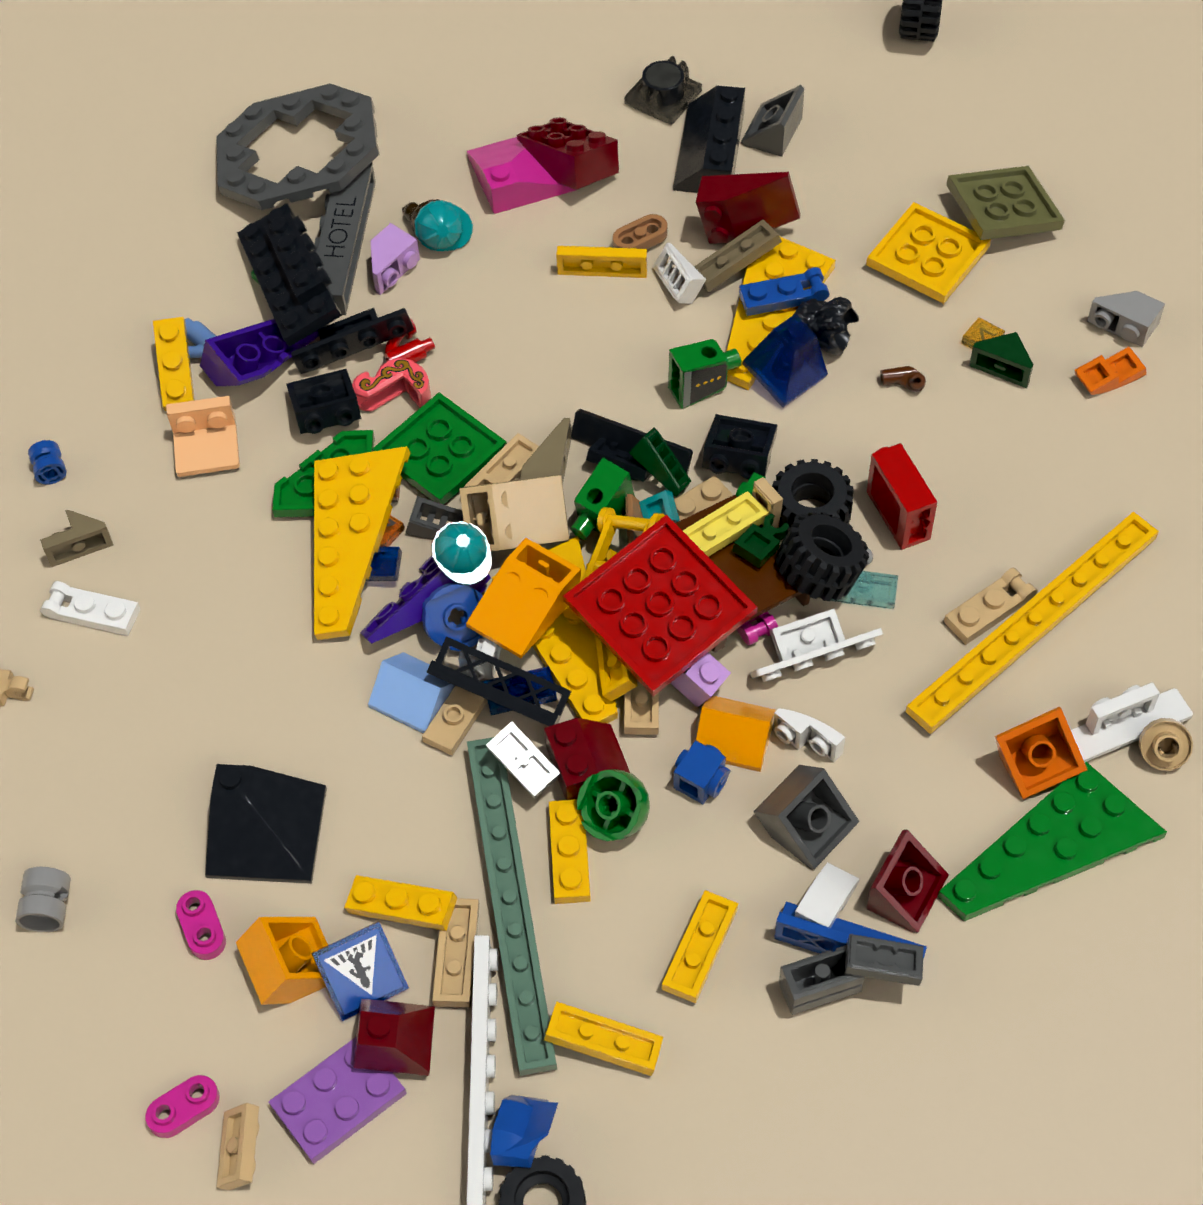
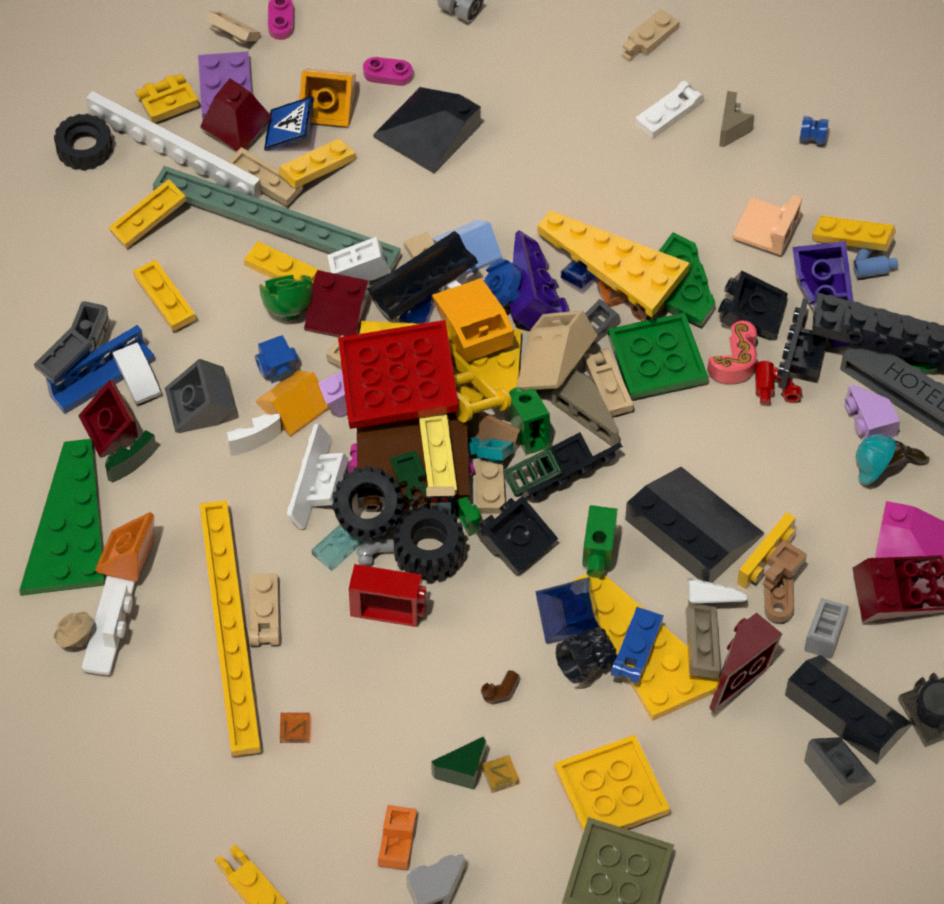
camera: 120 degrees right, 0 degrees up
teal piece [431,521,491,585] -> none
blue slope [490,1095,559,1168] -> none
none -> dark green slope [105,430,157,483]
none -> yellow plate [135,73,199,123]
none -> clear orange tile [280,712,310,743]
none -> black slope [625,467,764,583]
none -> medium nougat plate [762,540,807,590]
none -> light grey slope [804,598,849,658]

